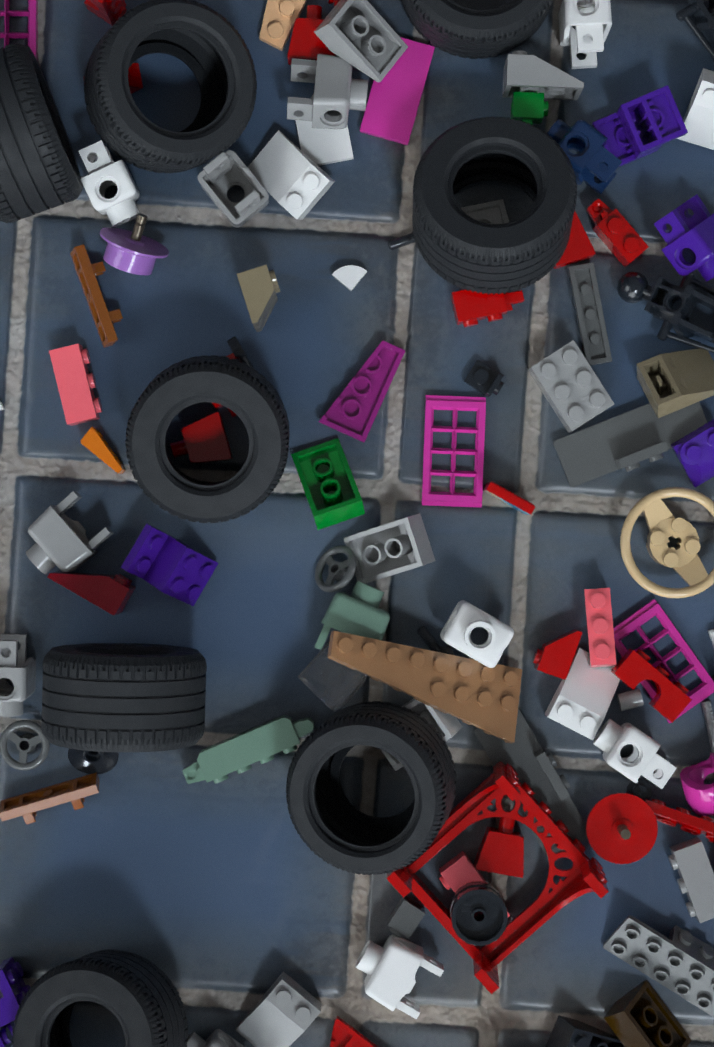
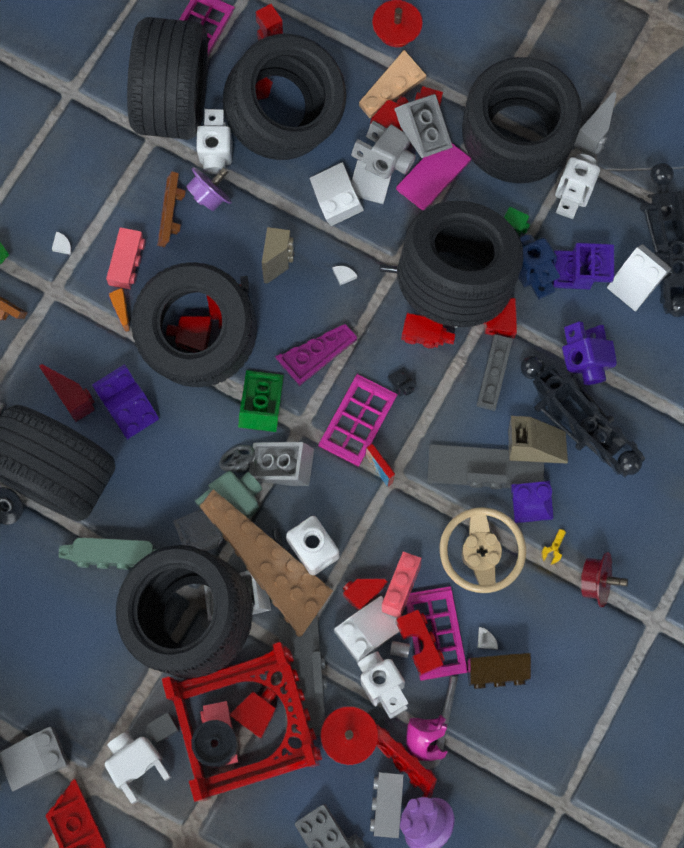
camera: 25 degrees right, 15 degrees down
light grey piece [25,491,113,574] -> none
light grey piece [198,150,269,228] -> none
light grey slope [502,51,584,100] -> none
light grey brick [528,340,614,433] -> none
red hinge [586,199,649,267] -> none

